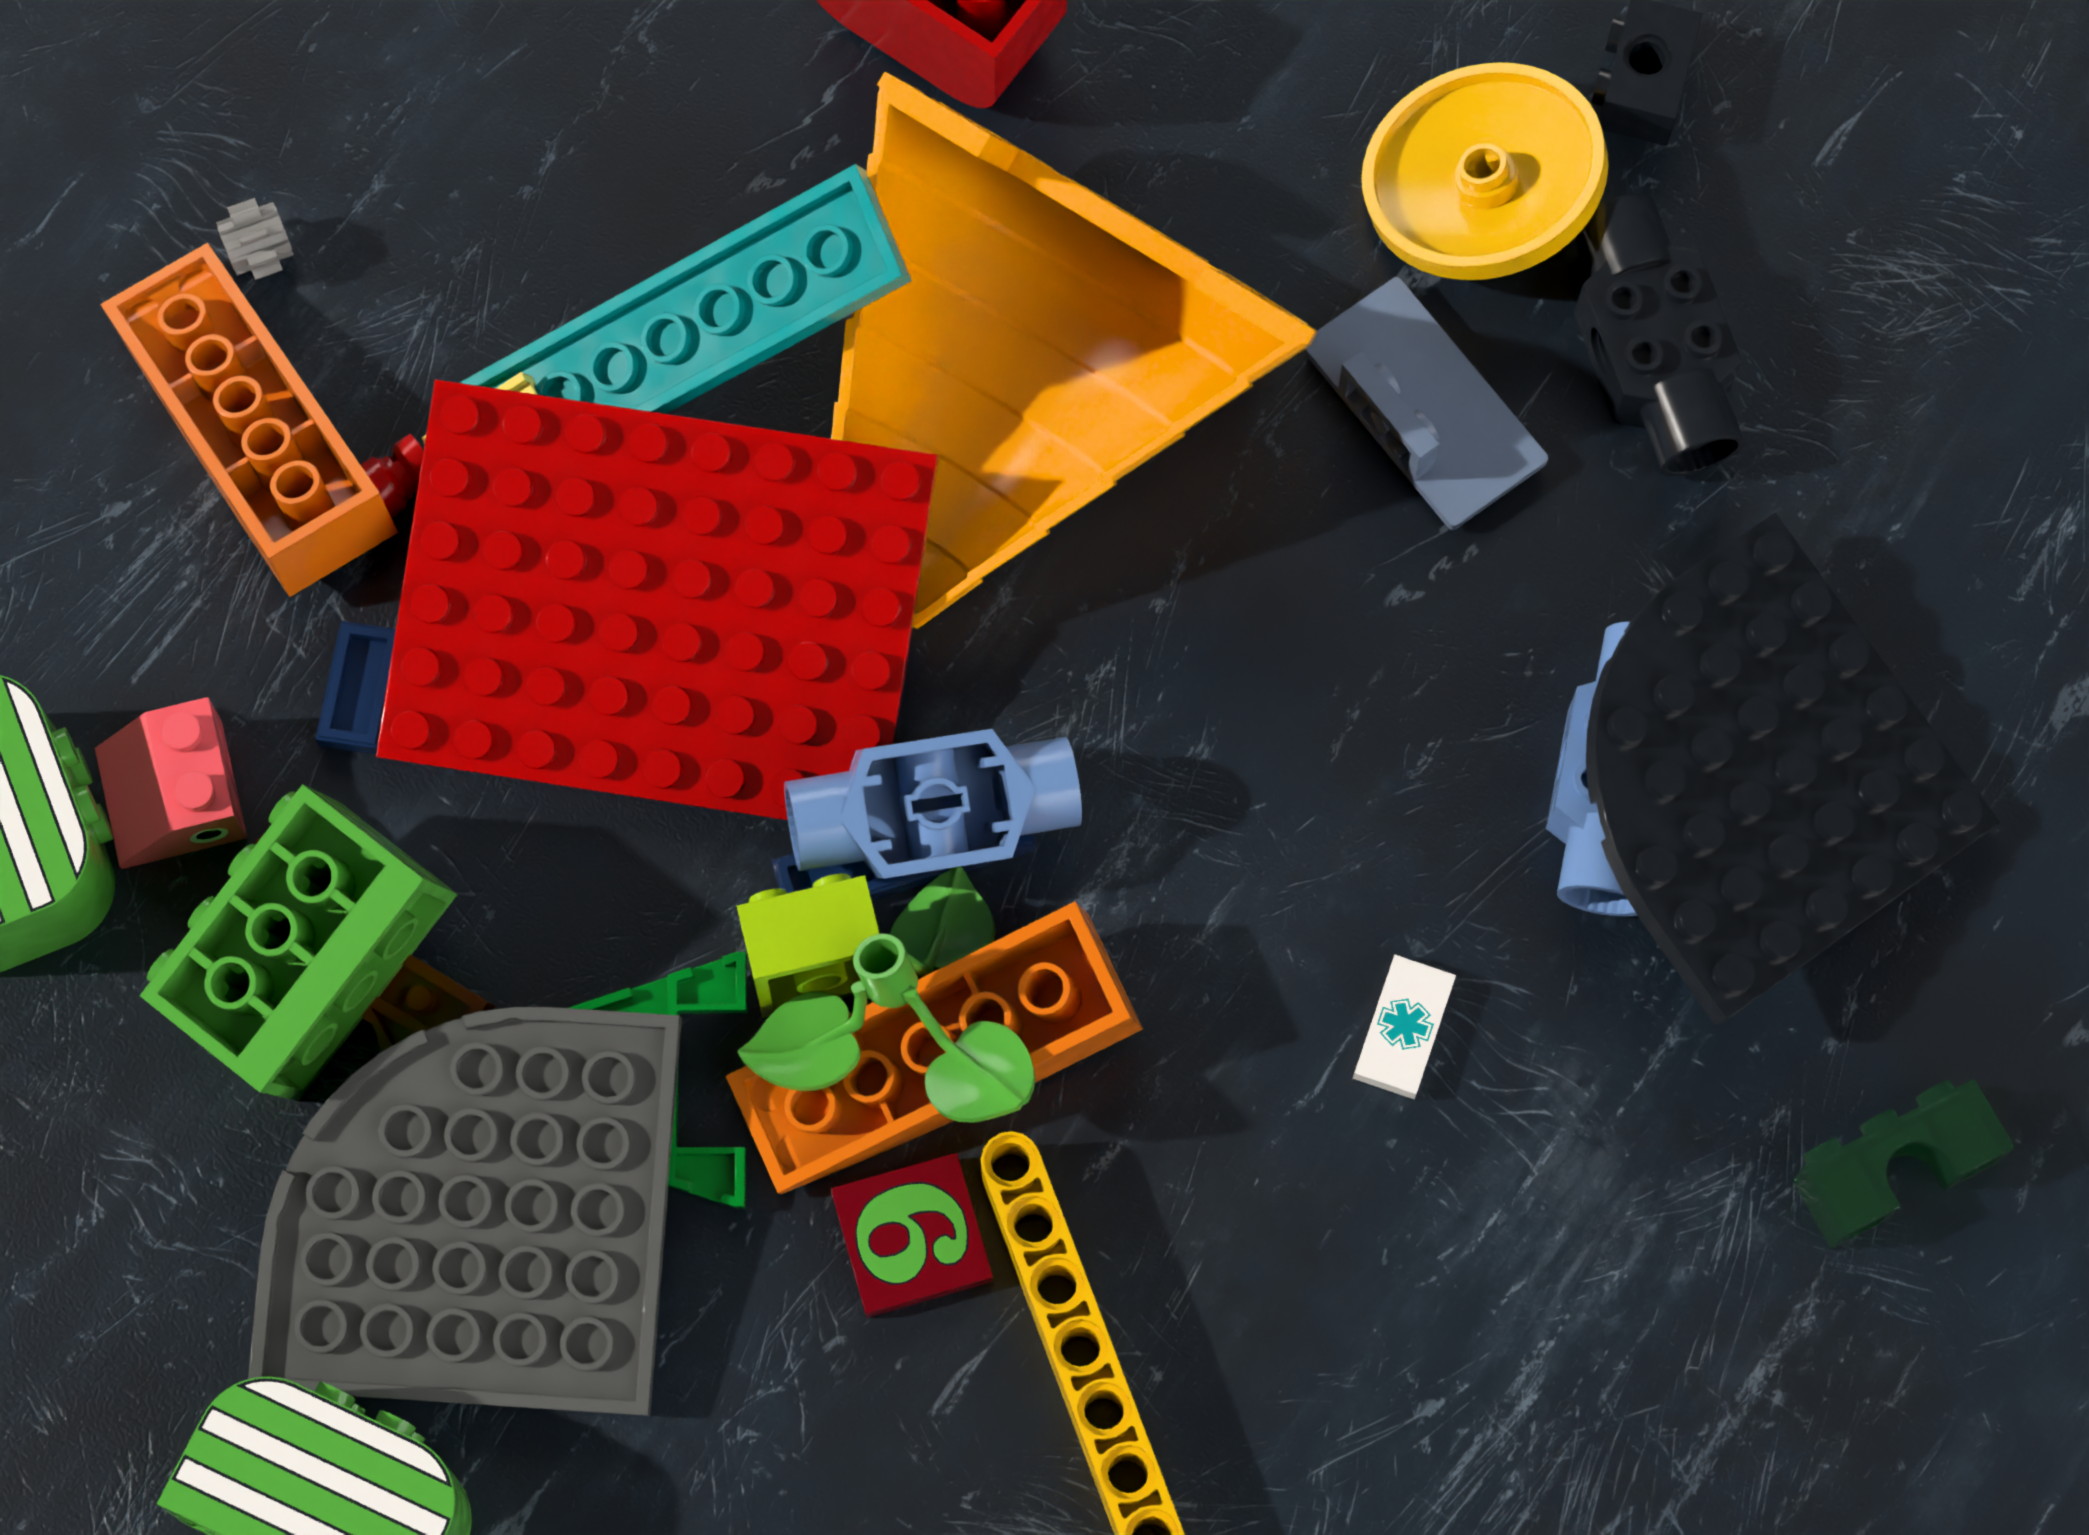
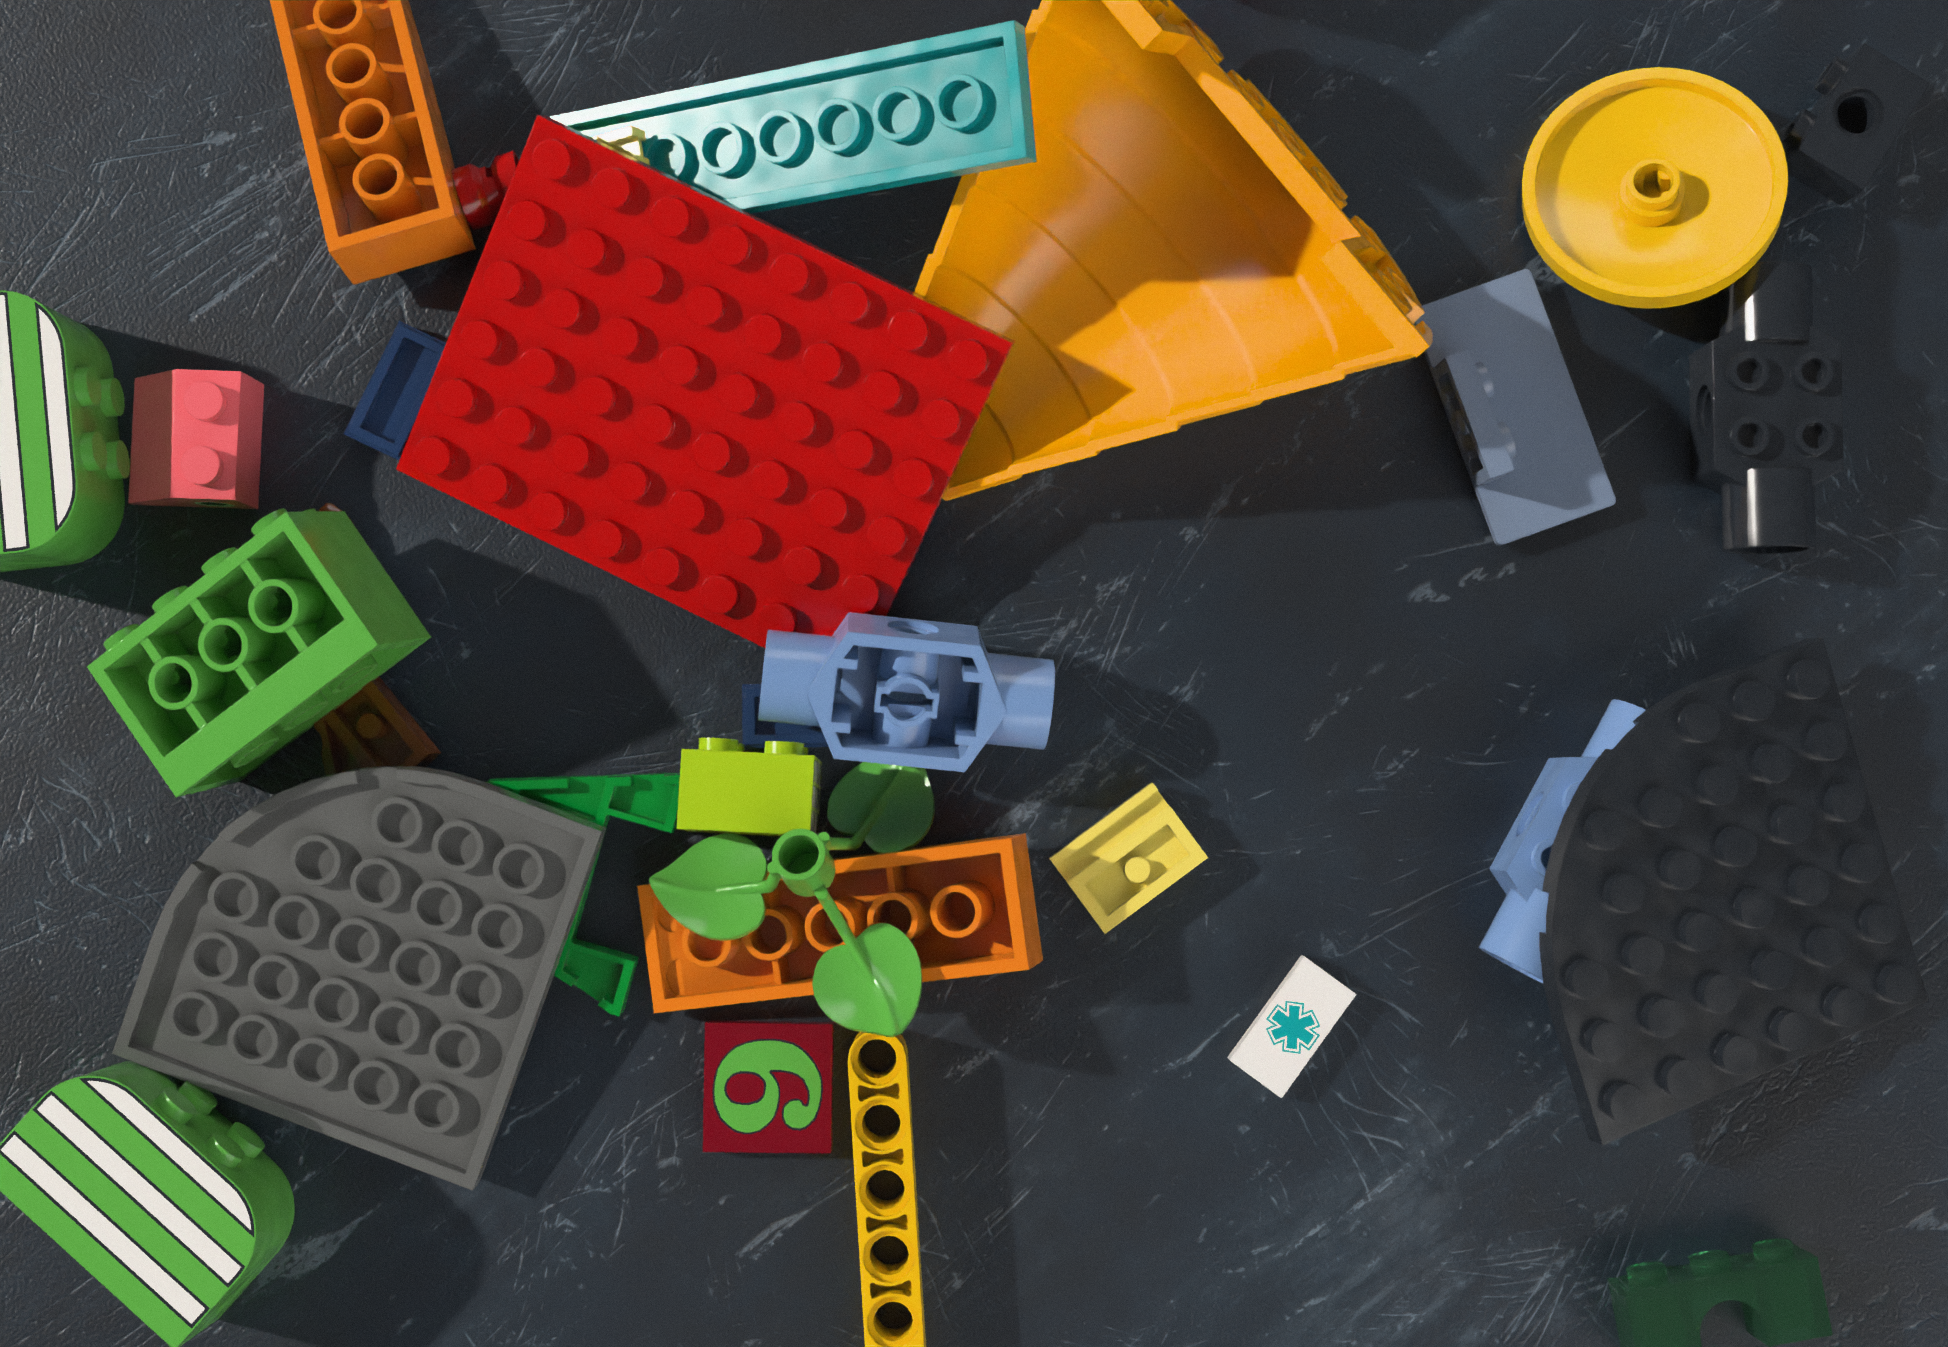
camera: 15 degrees right, 15 degrees up
none -> light yellow plate [1049,783,1208,934]

